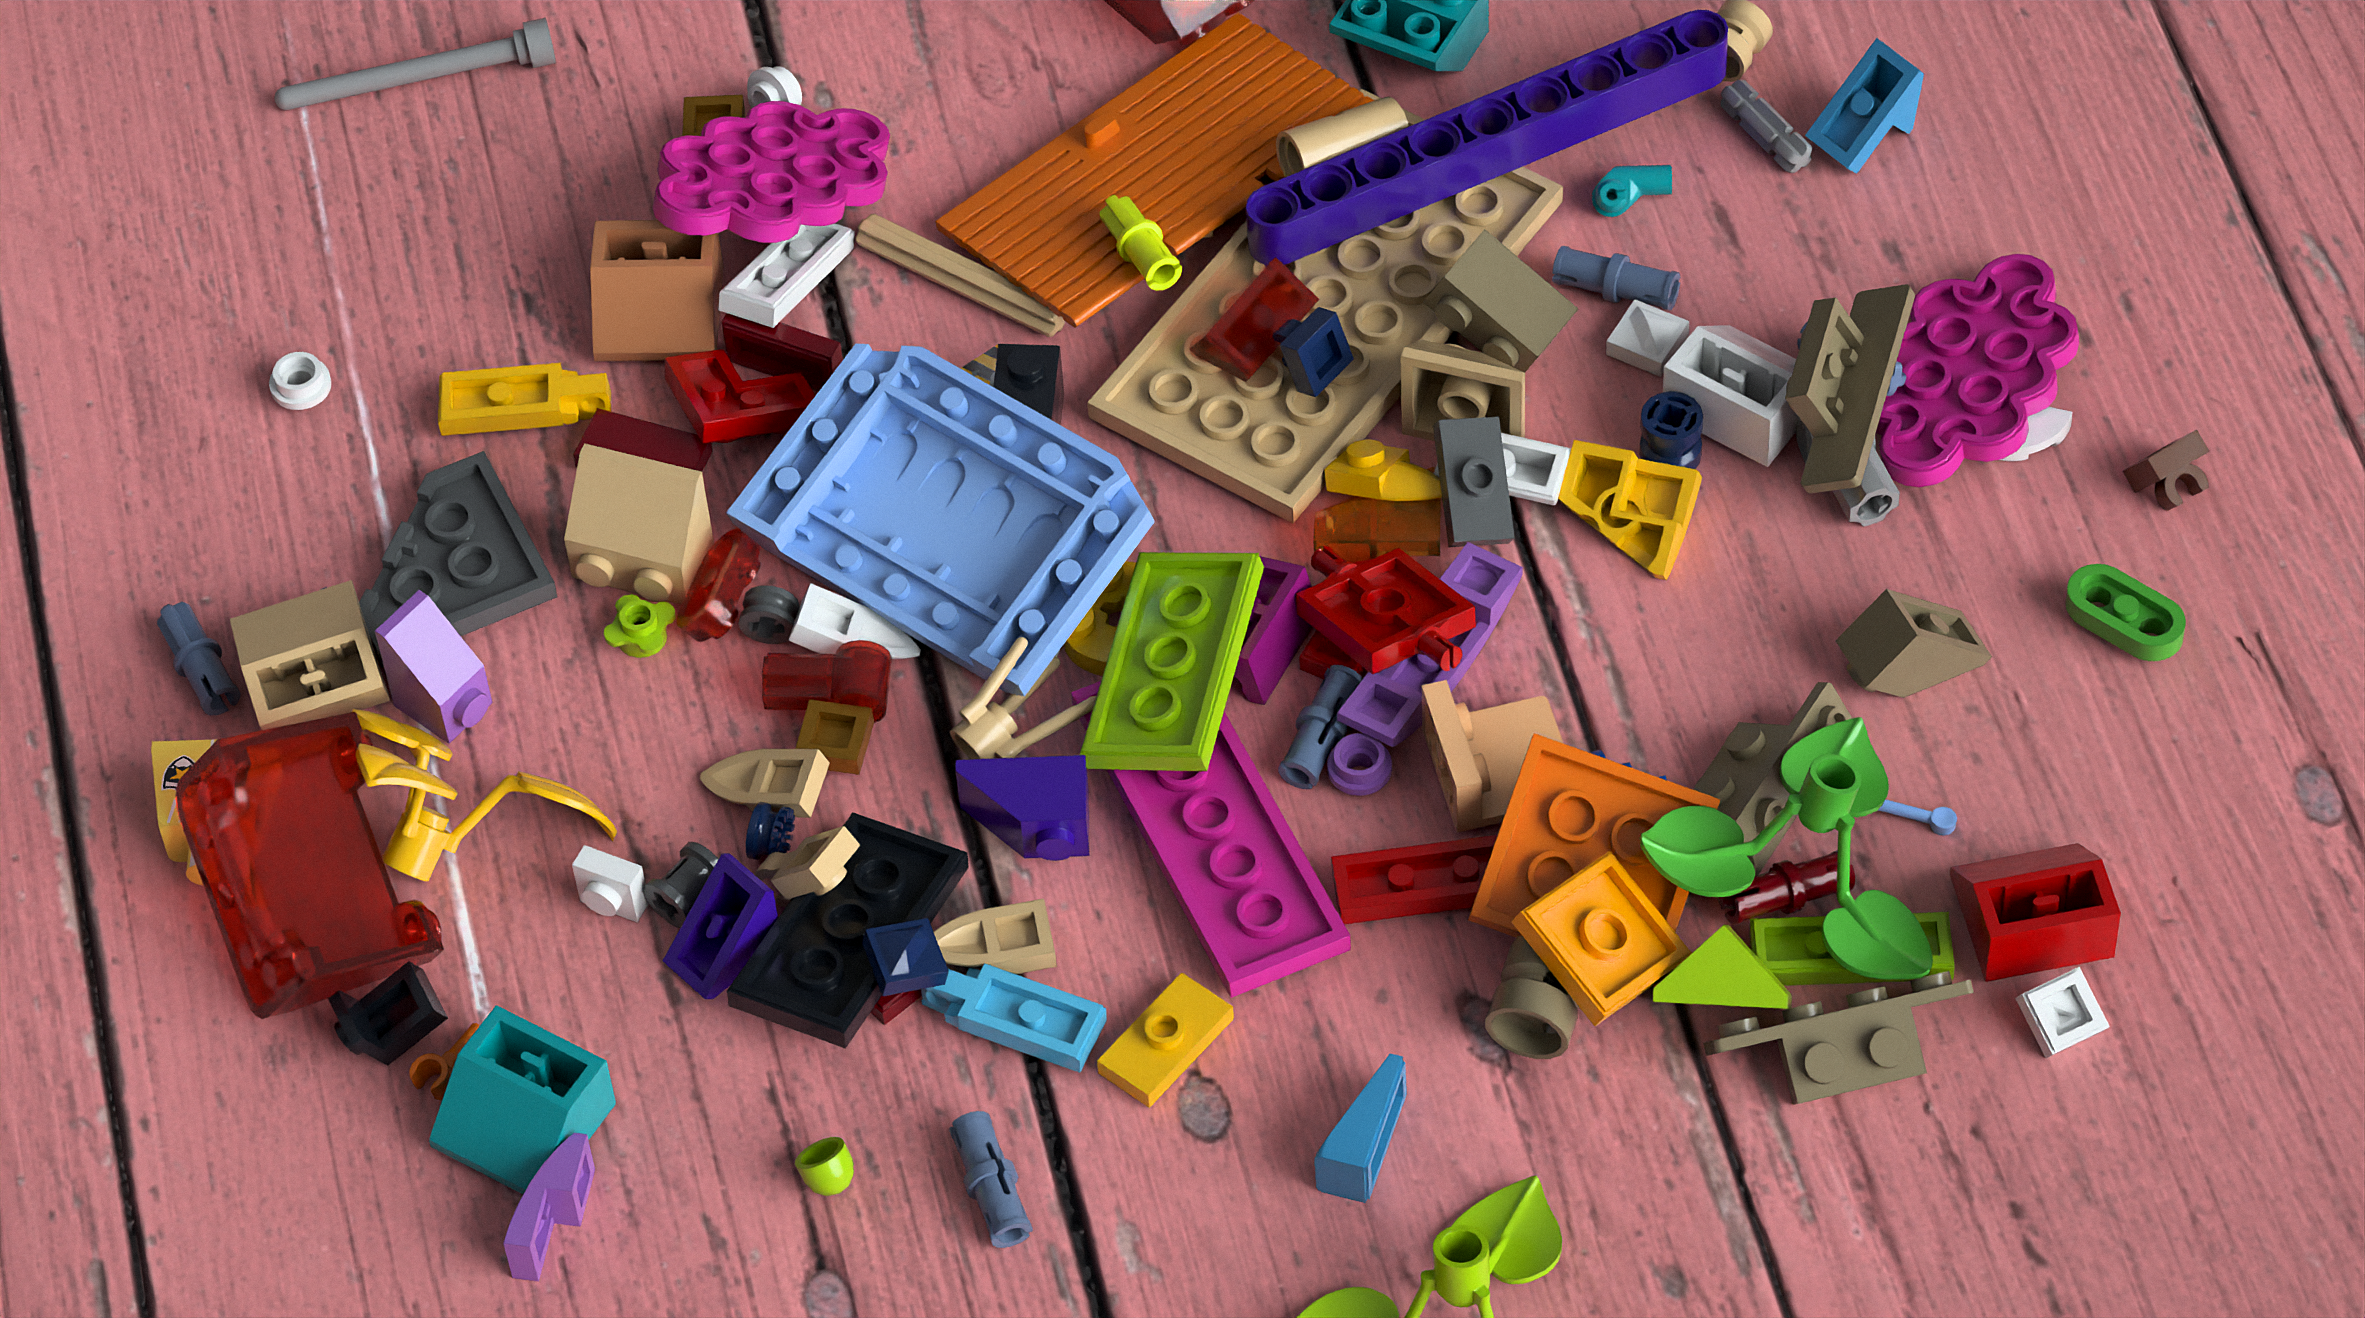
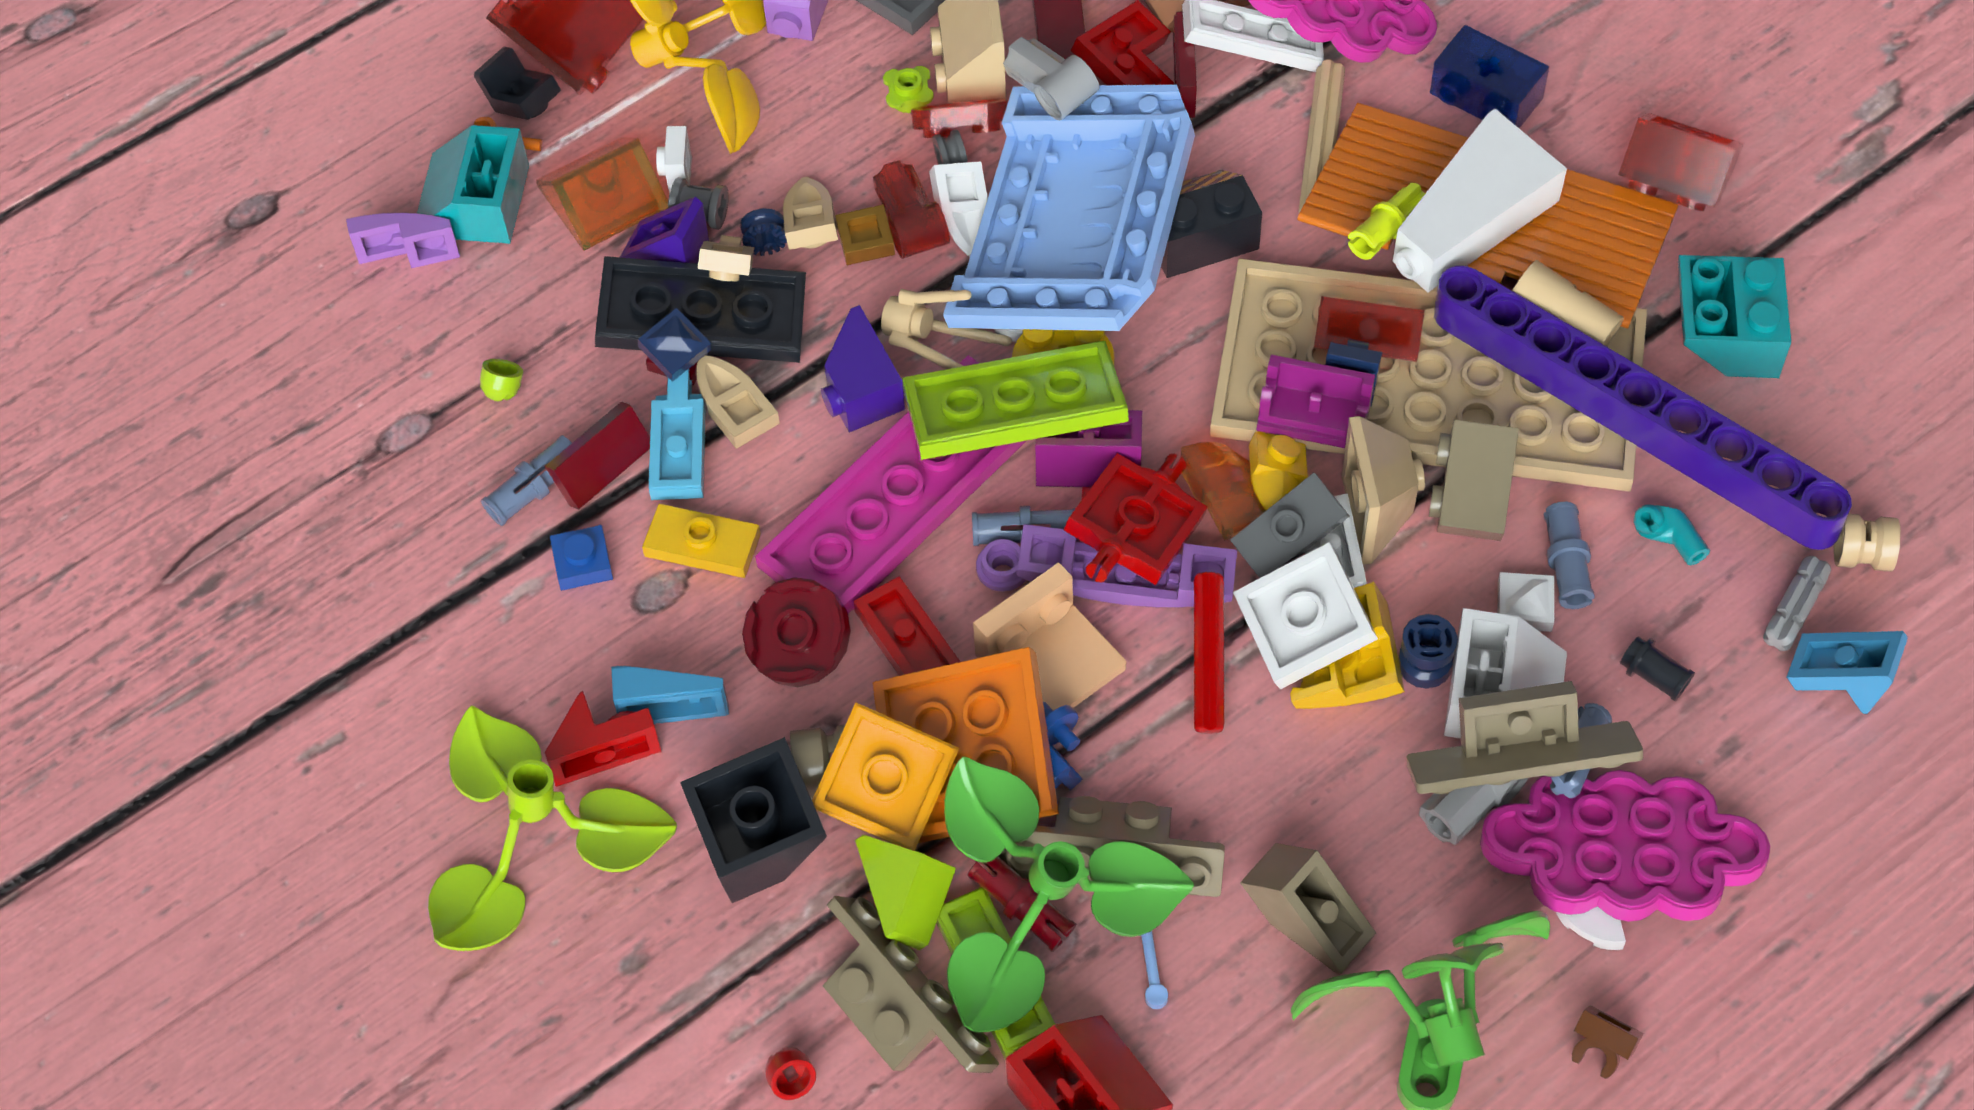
camera: 65 degrees right, 5 degrees up
none -> clear orange slope [536,137,668,251]
none -> dark red tile [544,402,650,510]
none -> red slope [544,691,661,787]
none -> blue plate [550,525,613,591]
none -> black slope [680,737,827,903]
none -> dark red tile [742,577,851,687]
none -> red hinge [765,1047,816,1100]
none -> light grey piece [1003,37,1100,121]
none -> red axle [1194,572,1224,734]
none -> white plate [1233,542,1378,689]
none -> magenta hinge [1256,355,1375,448]
none -> bright green plant [1291,911,1550,1068]
none -> white slope [1392,109,1567,292]
none -> clear blue brick [1430,25,1550,128]
none -> black pin [1620,636,1695,701]

